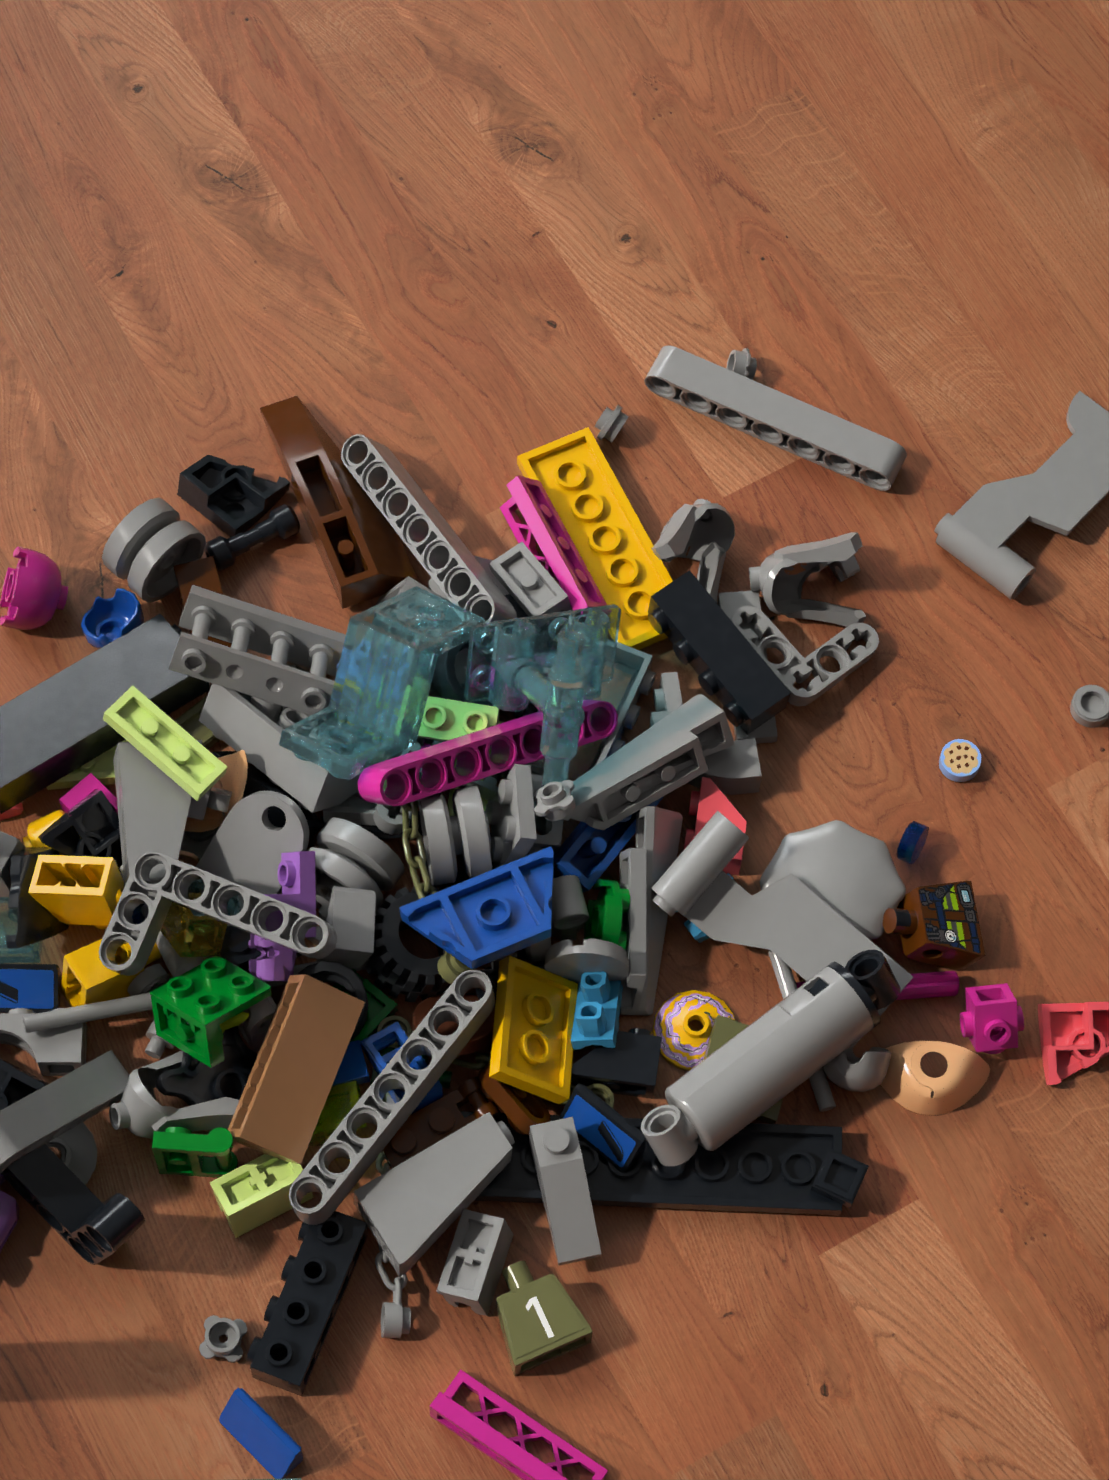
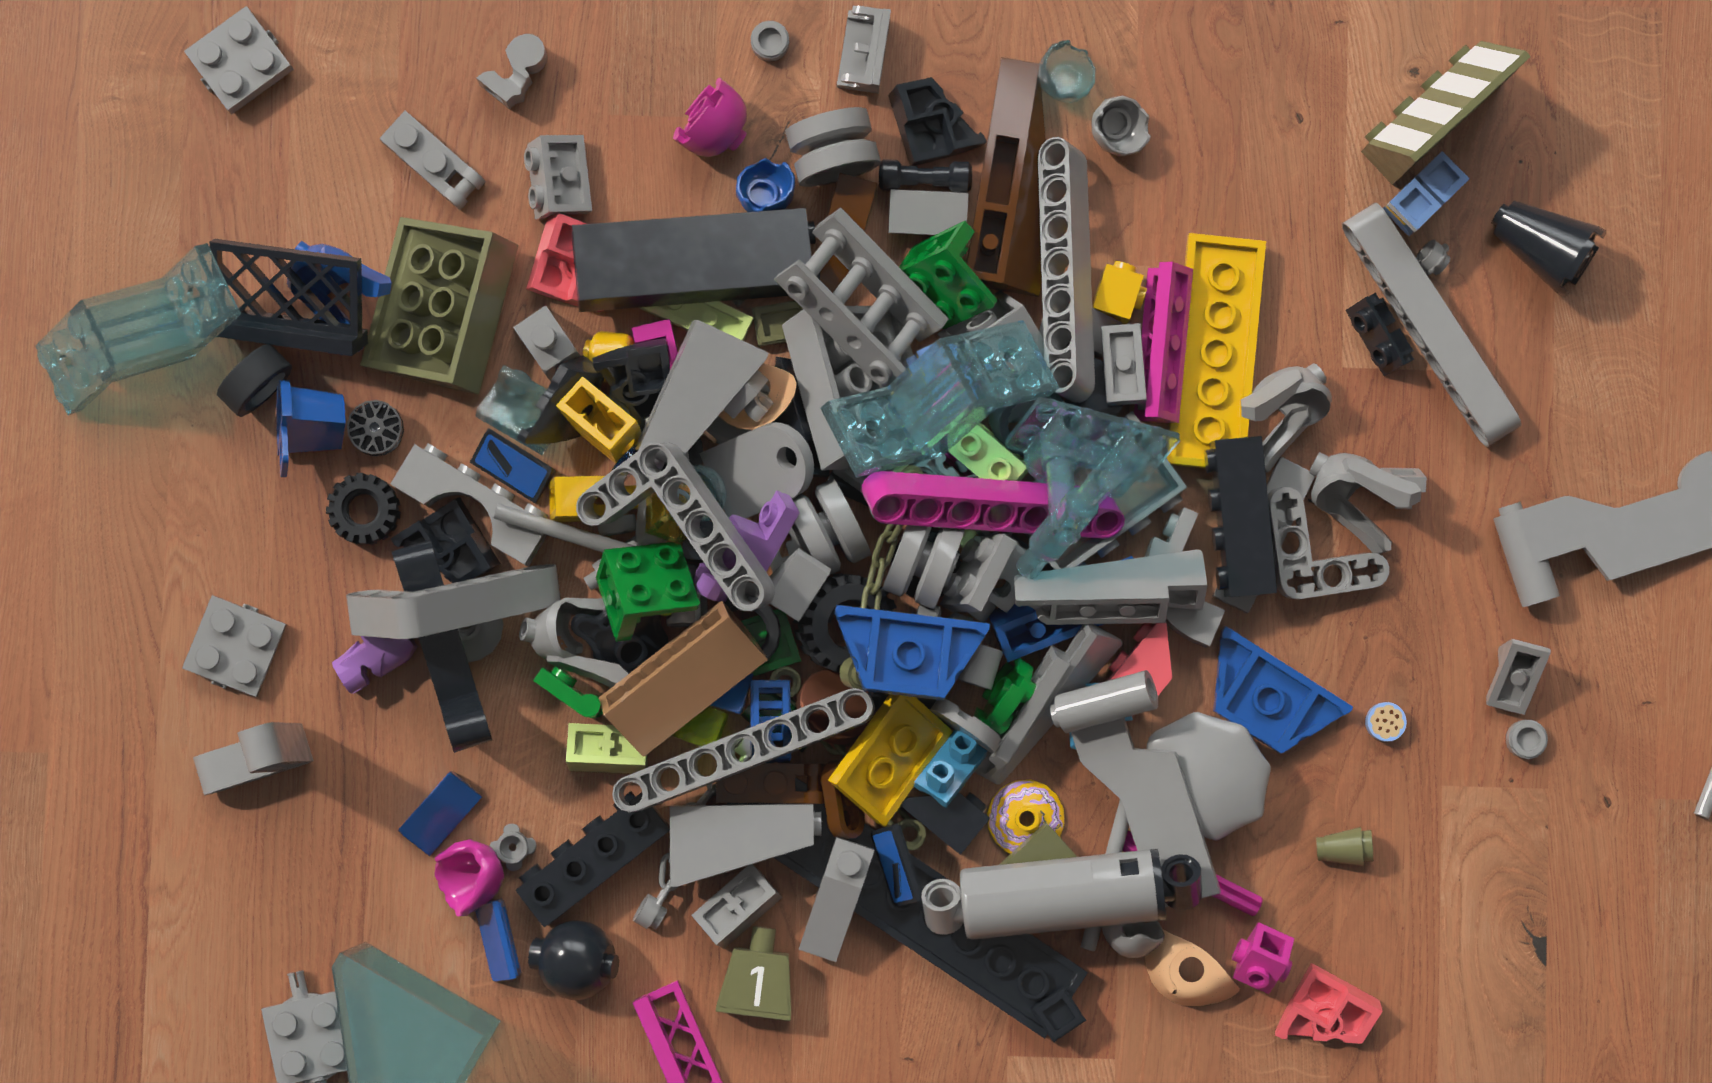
camera: 25 degrees right, 20 degrees up
yellowish green plate [103,685,228,801] -> none
light grey plate [534,780,576,821] -> none
light grey plate [594,405,629,443] -> none
torso [883,881,986,971] -> none
clear blue tile [896,821,929,865] -> none
none -> blue slope [398,771,482,856]
none -> dark pink hair [434,839,505,917]
none -> black brick [528,920,620,1000]
none -> light grey tile [751,21,789,62]
none -> light grey hinge [837,6,891,94]
none -> light grey hinge [888,189,968,235]
none -> green bracket [899,220,997,329]
none -> clear light blue hair [1037,40,1096,103]
none -> light grey hair [1091,95,1151,156]
none -> yellow brick [1092,261,1147,324]
none -> blue wing [1213,626,1353,754]
none -> olive cone [1316,827,1374,866]
none -> black hinge [1345,293,1414,377]
none -> olive slope [1361,41,1531,185]
none -> medium blue hips [1383,151,1470,237]
none -> light grey slope [1486,639,1551,715]
none -> black cone [1491,201,1606,298]

